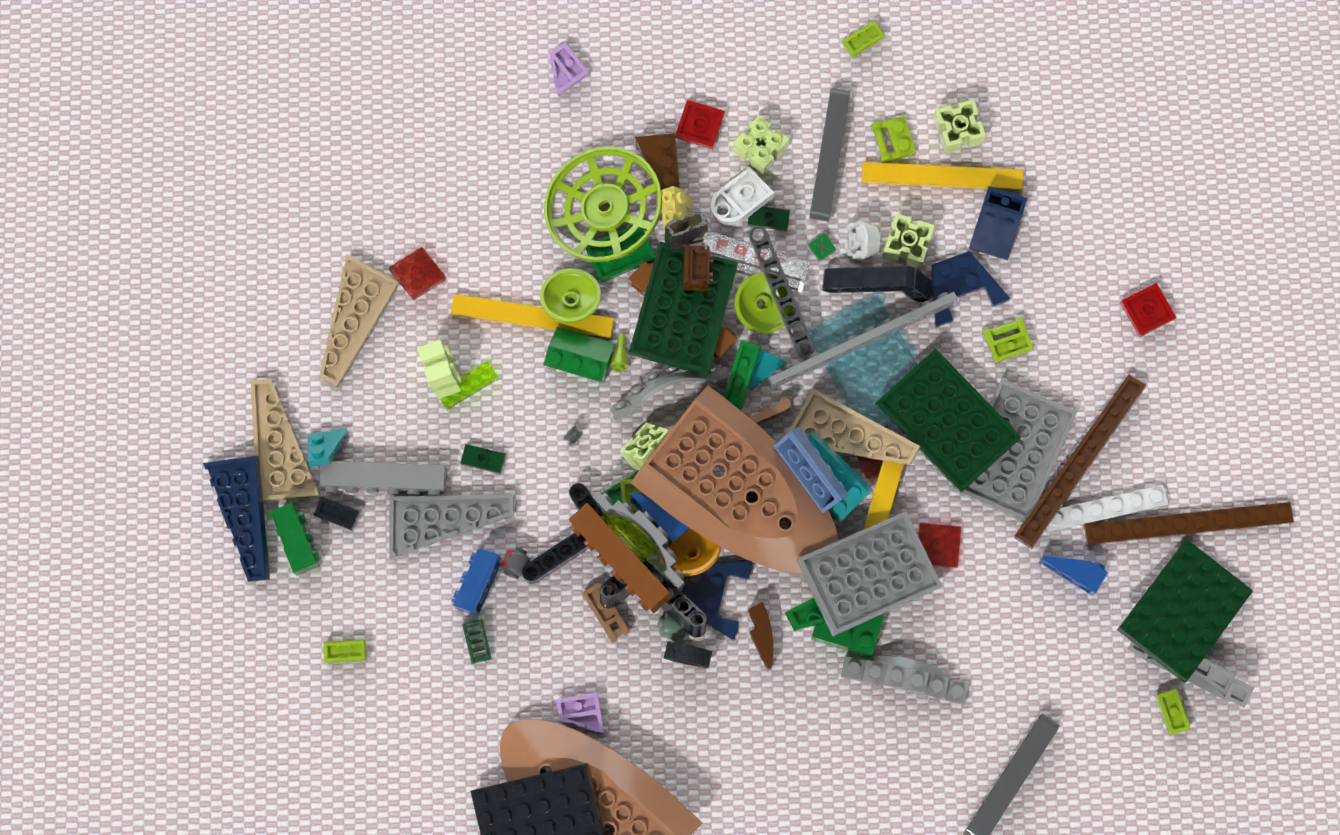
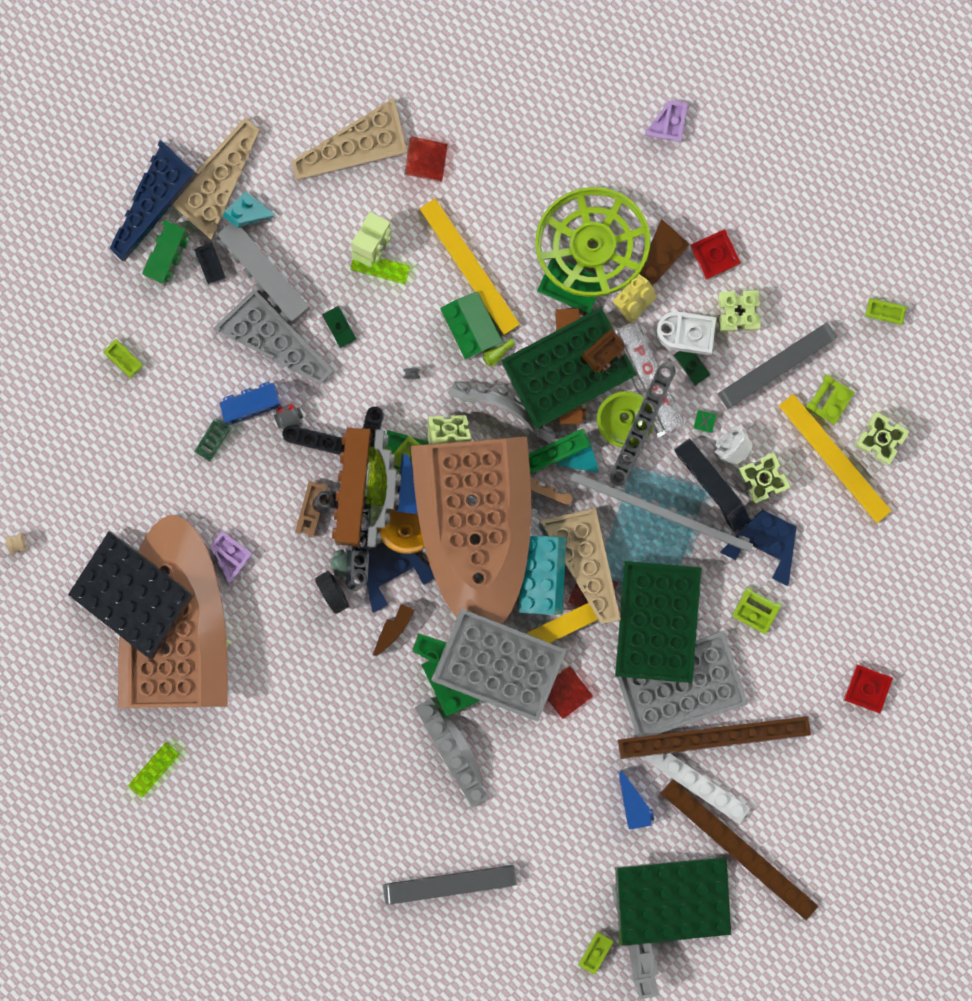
camera: 45 degrees right, 10 degrees up
lime dish [540,268,601,323] -> none
clear smoke brick [665,211,708,251] -> none
medium blue slope [774,427,849,513] -> none
dark blue slope [969,186,1028,260] -> none

